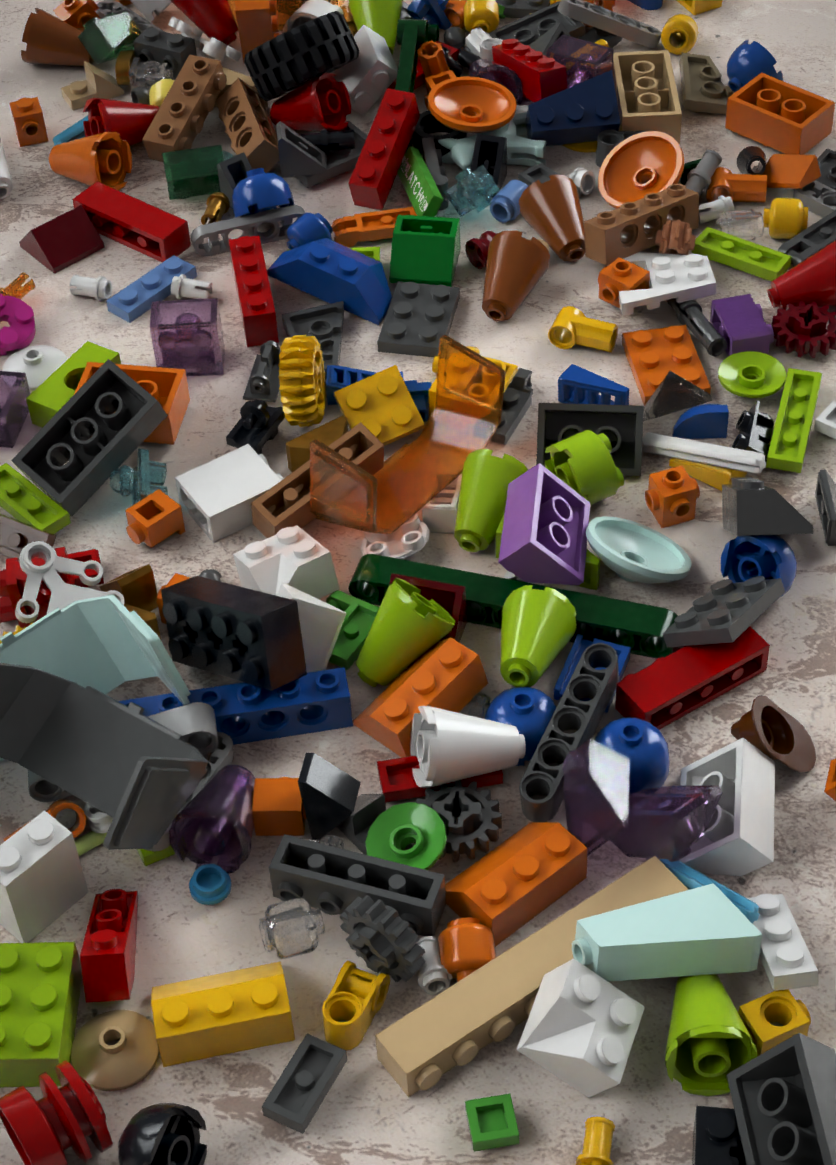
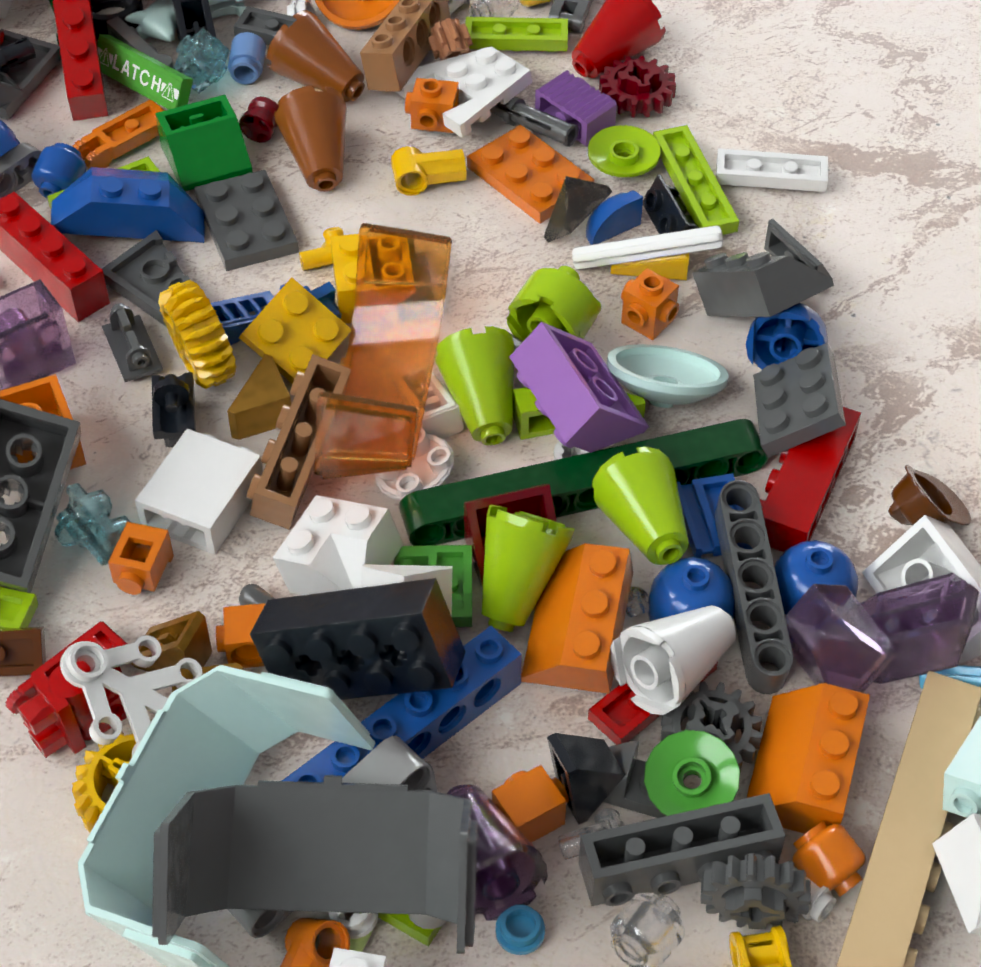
camera: 35 degrees left, 5 degrees up
dark grey slope [536,403,644,476] -> none
blue slope [558,364,629,405] -> none

